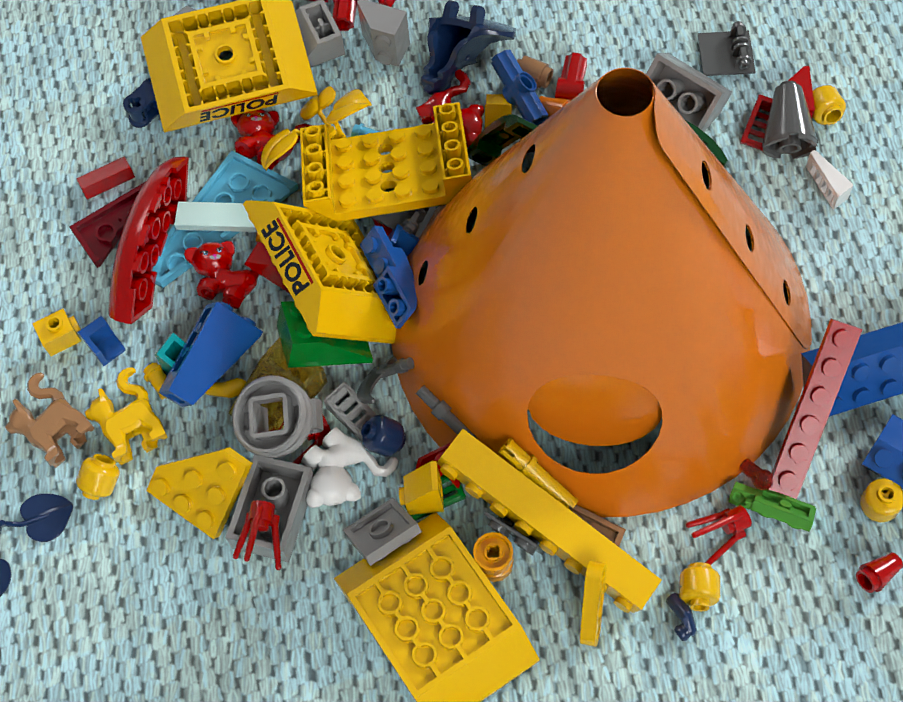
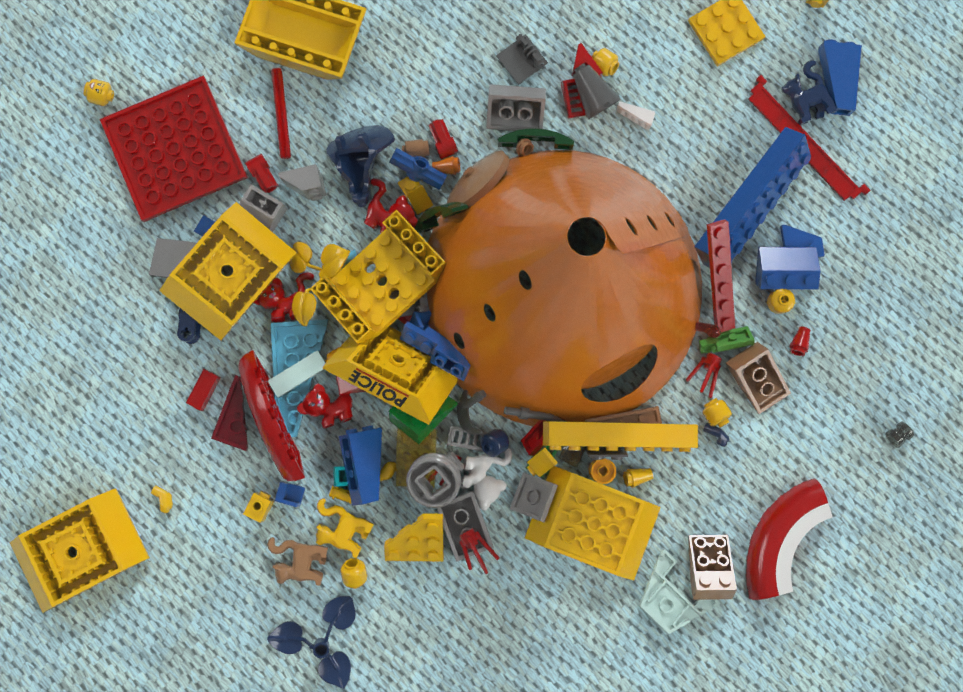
camera: 40 degrees left, 20 degrees up
yellow pin [498,438,578,510] -> none
yellow beam [580,560,607,647] -> none
none -> clear smoke plate [558,446,585,467]
none -> yellow cone [623,468,653,488]
none -> medium nougat slope [726,342,791,414]

